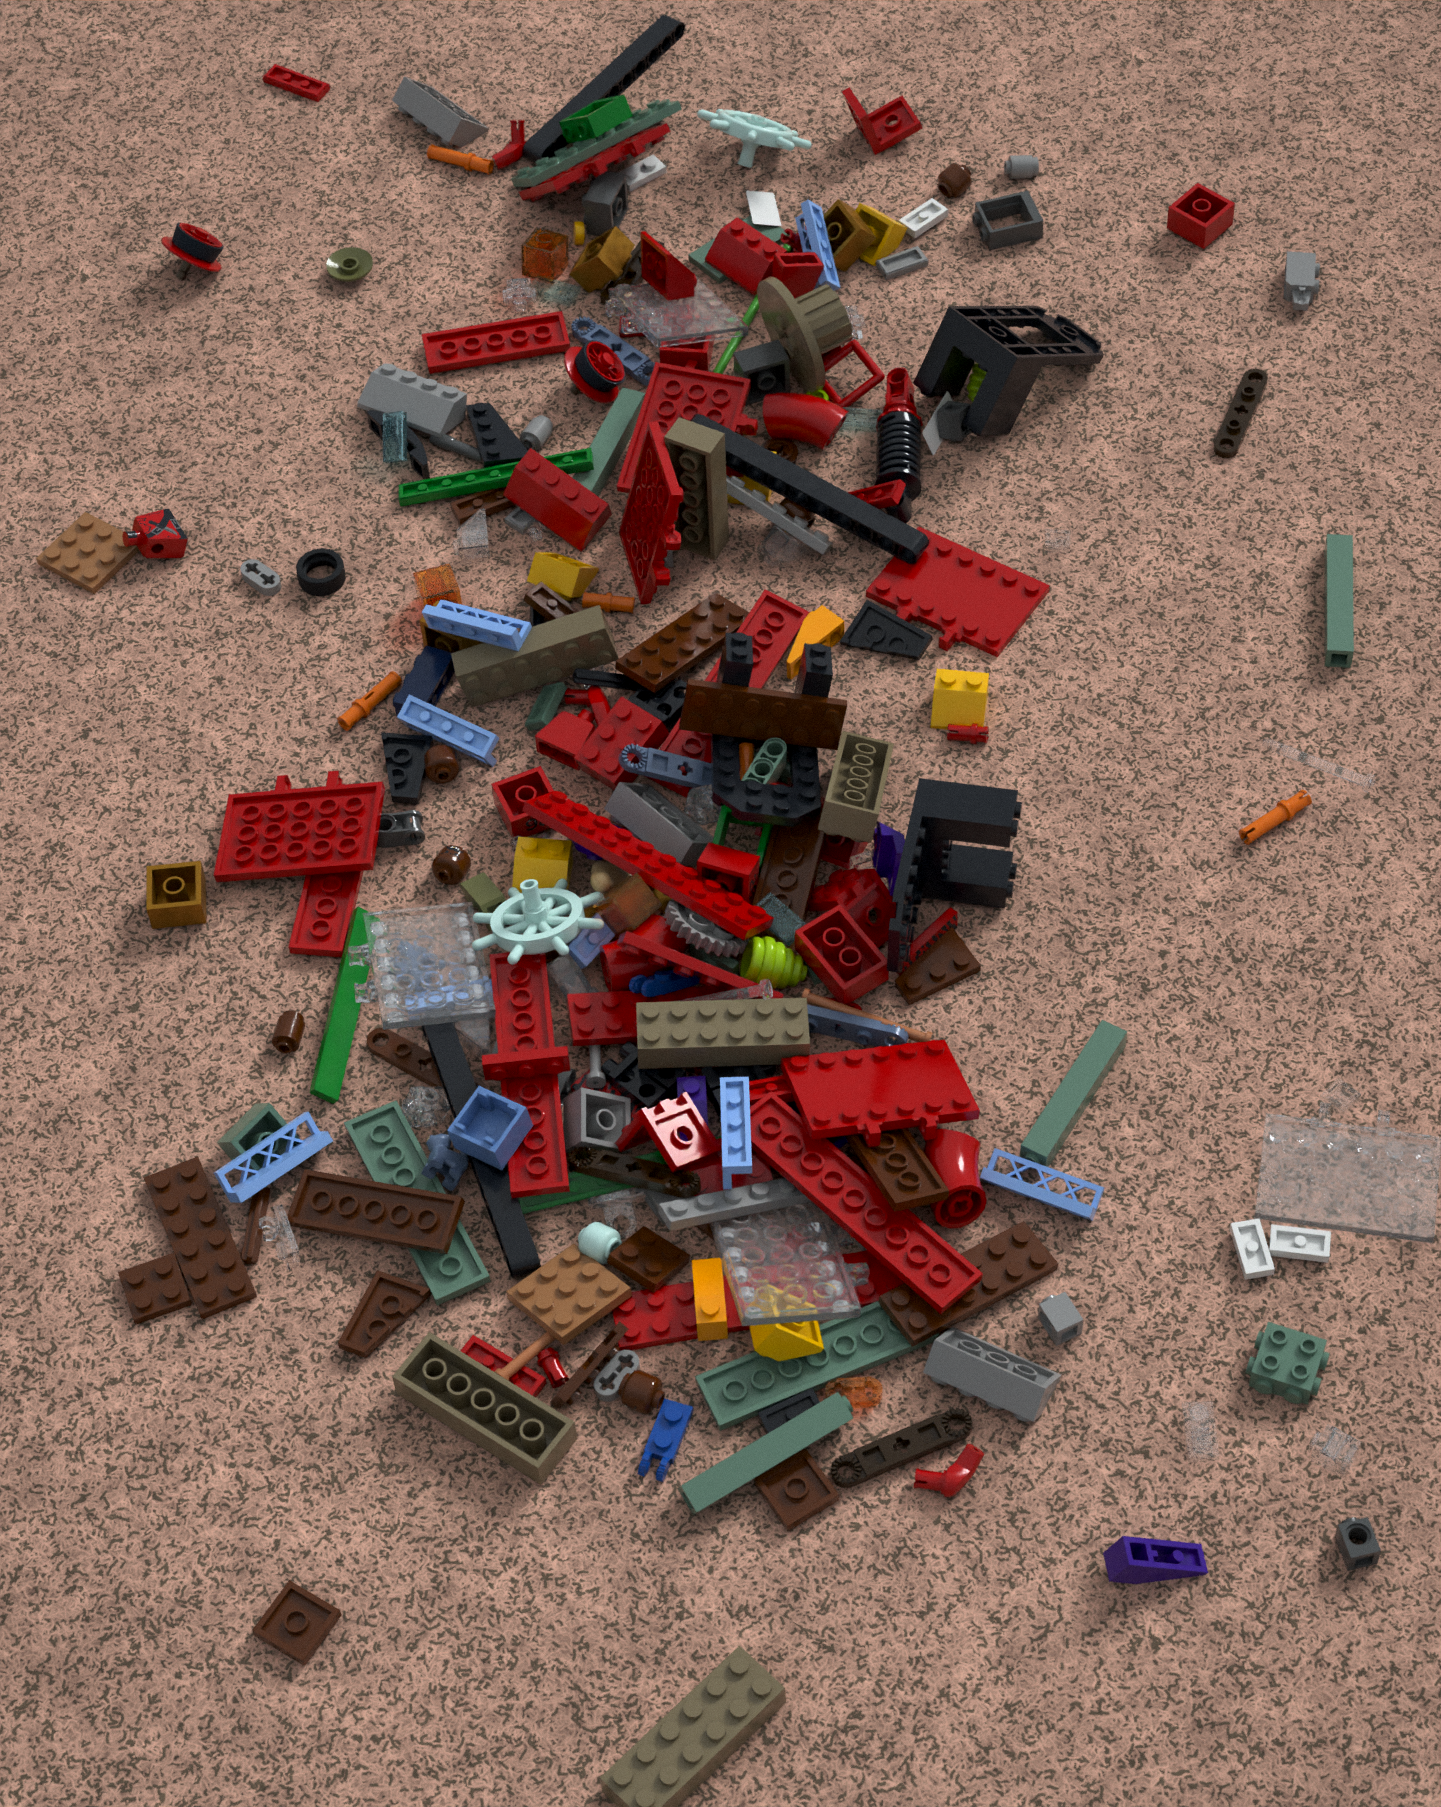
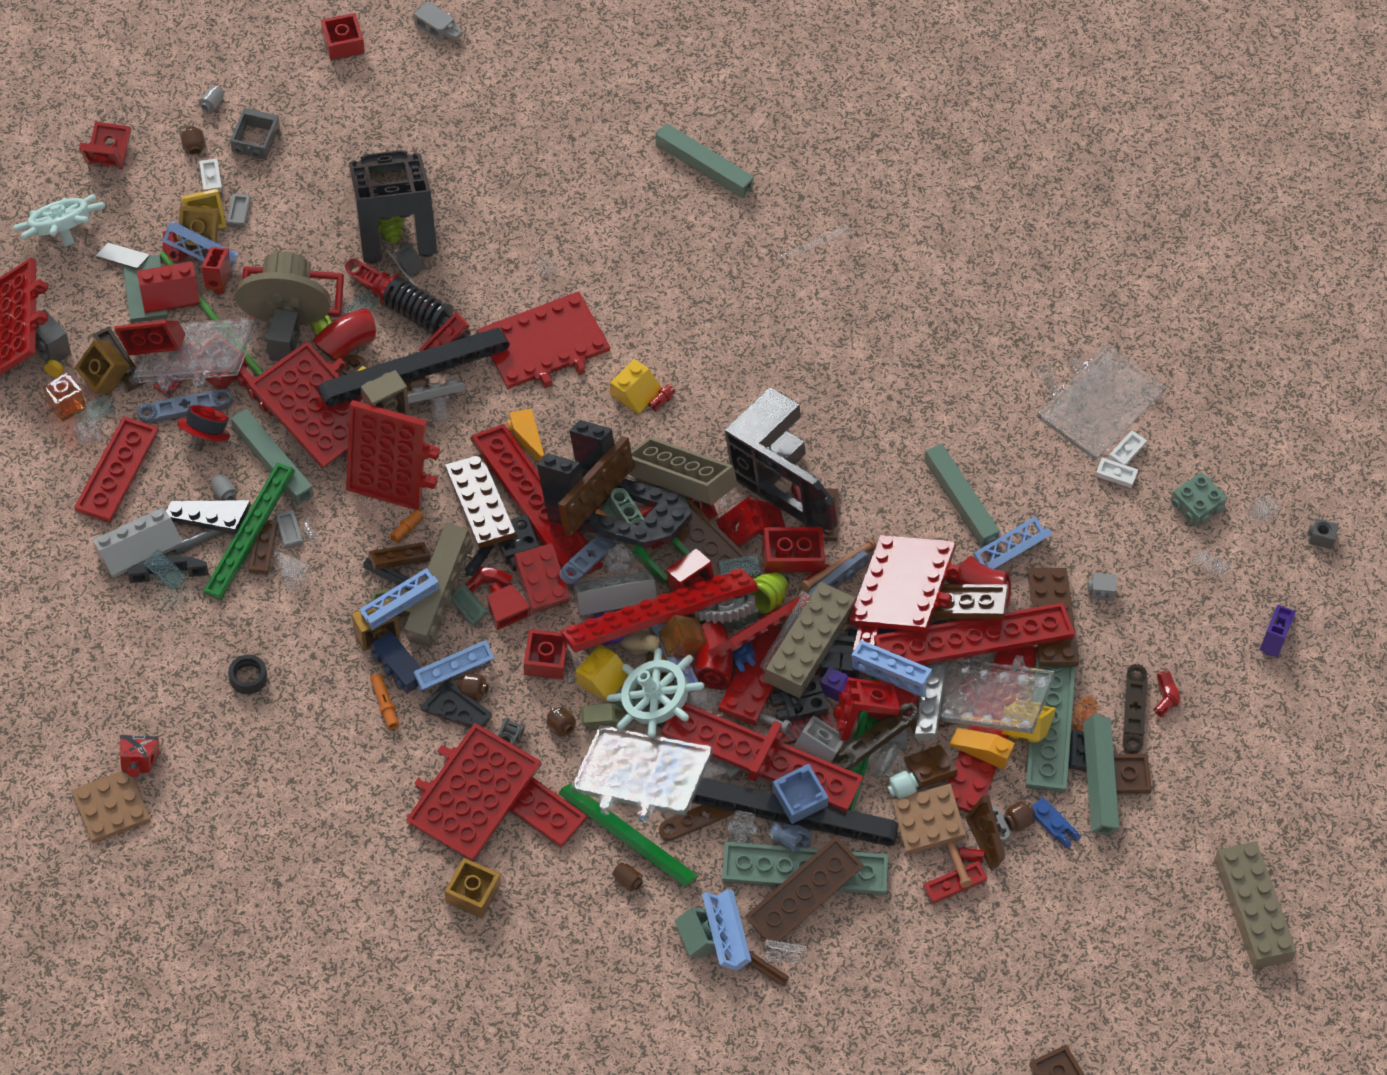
camera: 65 degrees left, 5 degrees up
reddish brown plate [118,1253,192,1325] -> none
reddish brown plate [144,1156,257,1319] -> none
light grey beam [240,559,282,596] -> none
reddish brown wing [338,1270,431,1358] -> none
dark tan brick [392,1332,577,1485] -> none
clear orange head [413,563,462,611] -> none
red slope [503,448,612,552] -> none
yellow slope [527,552,599,601] -> none
black wing [839,600,933,660] -> none
dark purple plate [871,821,905,896] -> none
light grey slope [923,1327,1061,1422] -> none
dark brown piece [1214,369,1268,459] -> none
orange pin [1239,790,1312,845] -> none

